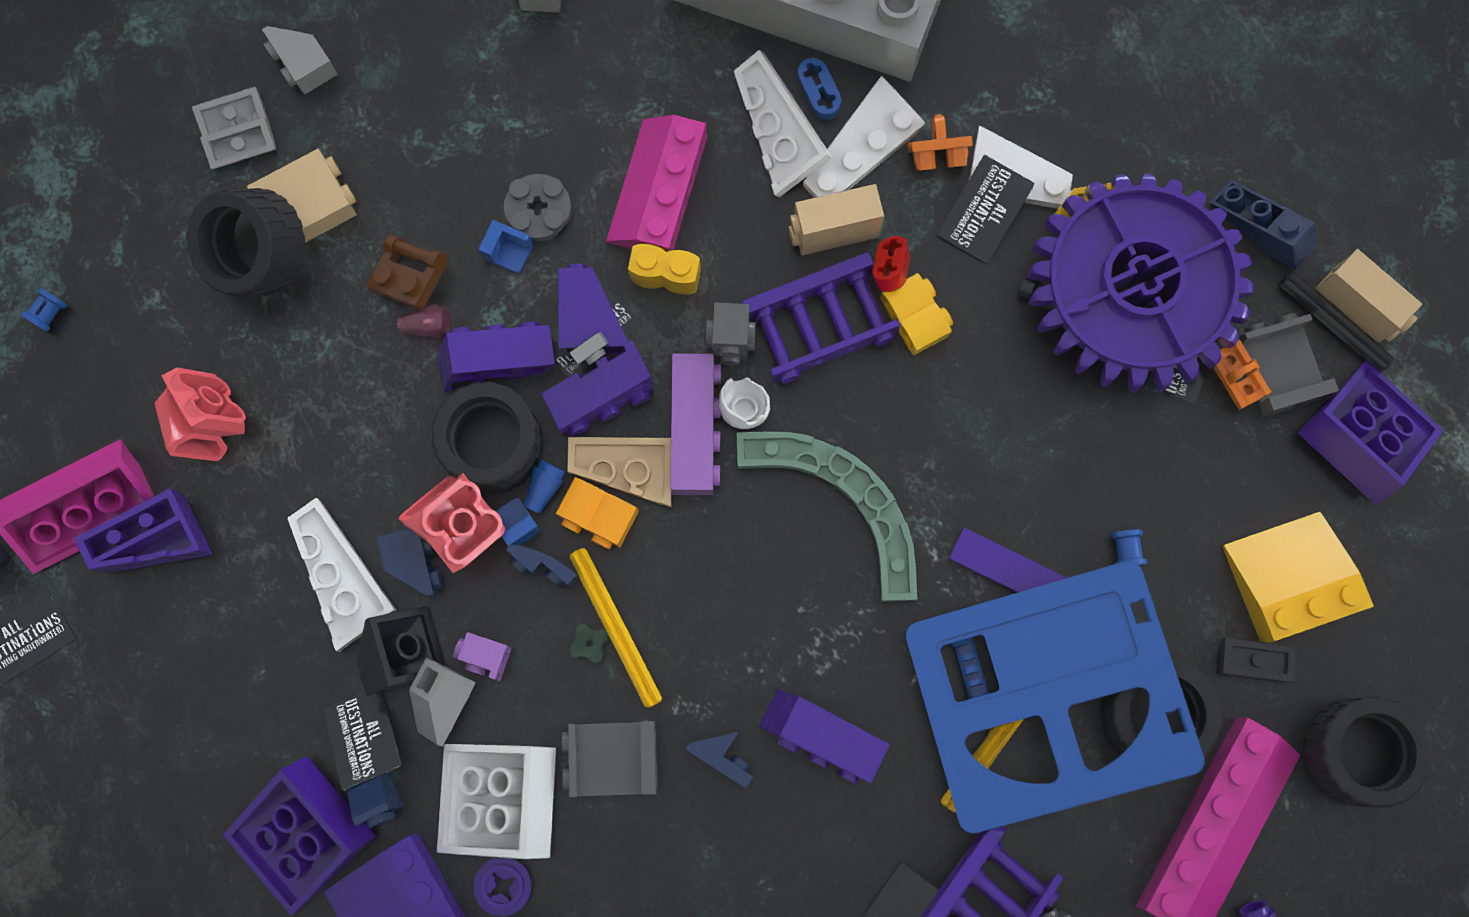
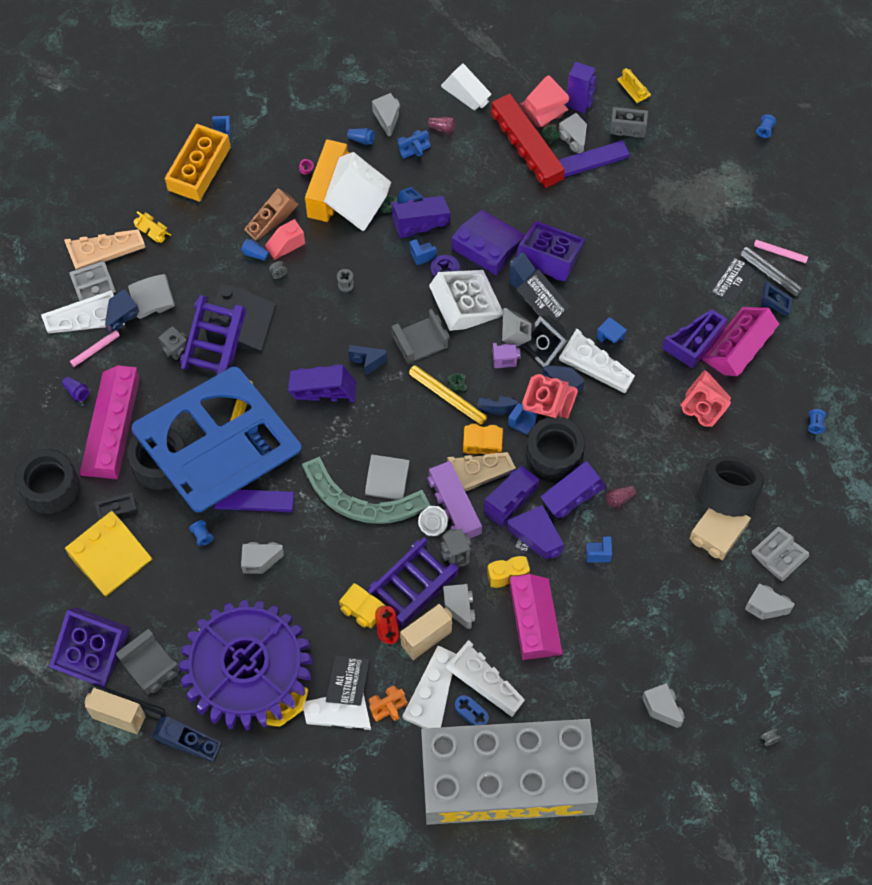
camera: 155 degrees right, 15 degrees down
reddish brown plate [365,235,448,311] -> none
dark grey plate [504,174,572,242] -> none
blue cone [523,460,565,514] -> none
light grey plate [570,332,609,365] -> none
orange hips [1213,339,1272,410] -> none
none -> light grey slope [241,542,284,574]
none -> light grey slope [365,455,410,500]
none -> light grey slope [443,584,475,629]
none -> blue panel [596,317,627,343]

